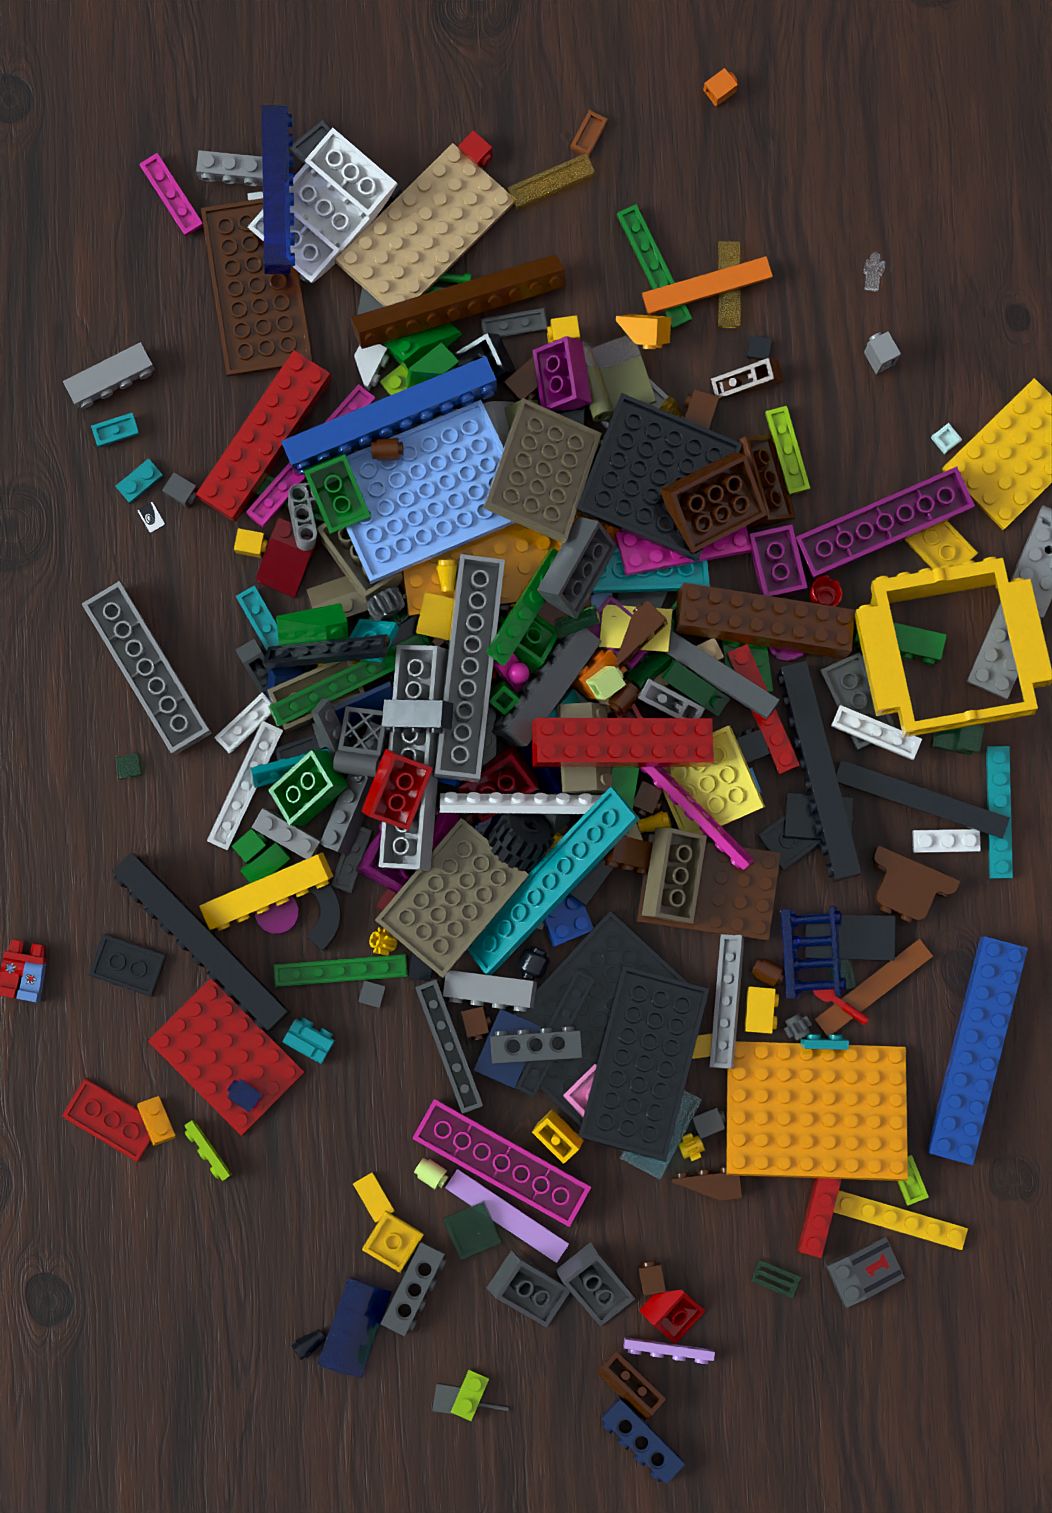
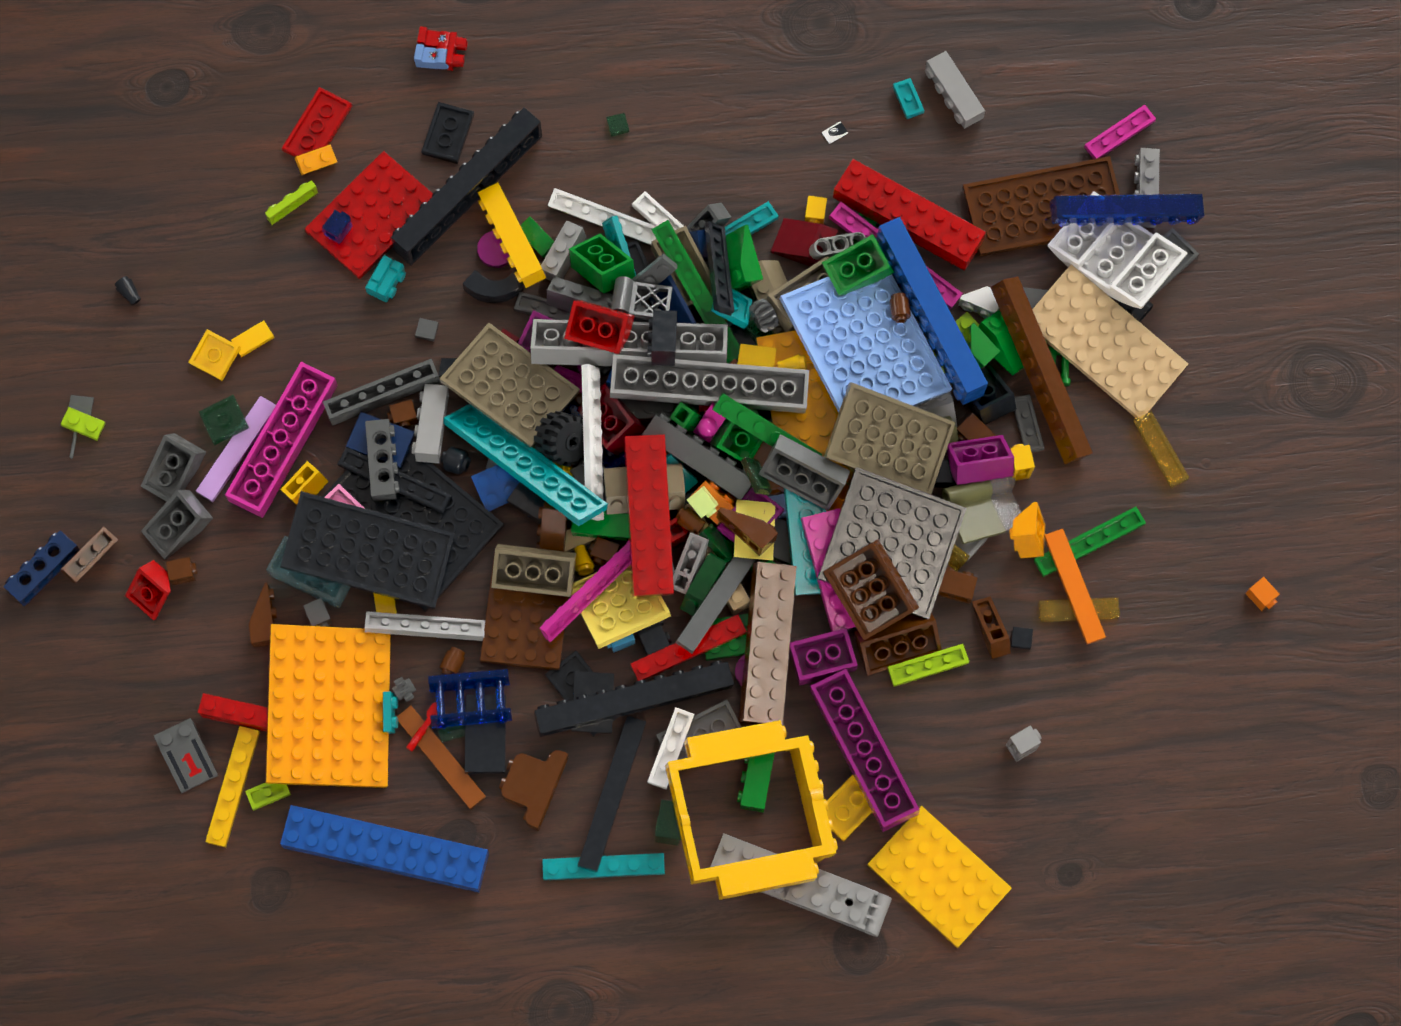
camera: 85 degrees right, 10 degrees down
light grey brick [82,581,212,756] -> none
teal plate [115,458,163,504] -> none
dark grey brick [162,473,198,508] -> none
green brick [232,829,268,864] -> none
green tile [274,954,408,987] -> none
clear blue slope [317,1276,392,1377] -> none
yellow gear [369,927,397,956] -> none
dark grey brick [381,1241,447,1336] -> none
yellowish green brick [414,1158,448,1189] -> none
red brick [458,130,493,167] -> none
dark orange tile [570,110,608,158] -> none
lavender plate [623,1337,715,1364] -> none
yellow gear [678,1133,705,1161] -> none
yellow brick [744,987,779,1034] -> none
clear green tile [751,1260,801,1299] -> none
red hair [809,575,843,607] -> none
clear piece [863,252,885,292] -> none
white plate [912,829,980,853] -> none
light aqua tile [931,423,962,454] -> none

